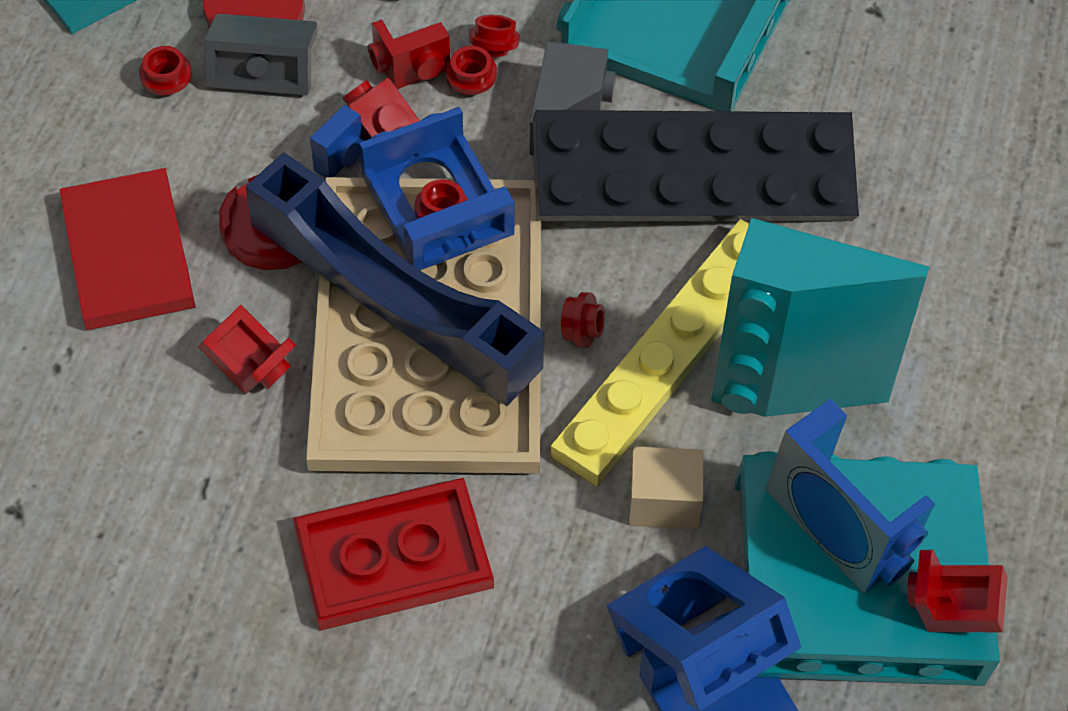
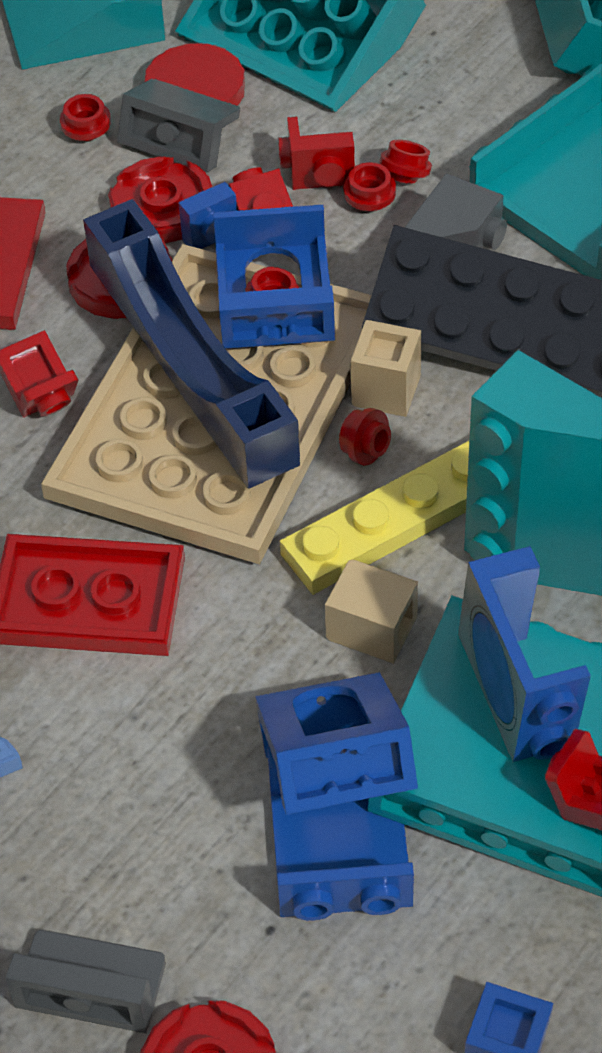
camera: 25 degrees right, 5 degrees down
none -> red tile [108,156,212,243]
none -> tan panel [350,320,421,417]

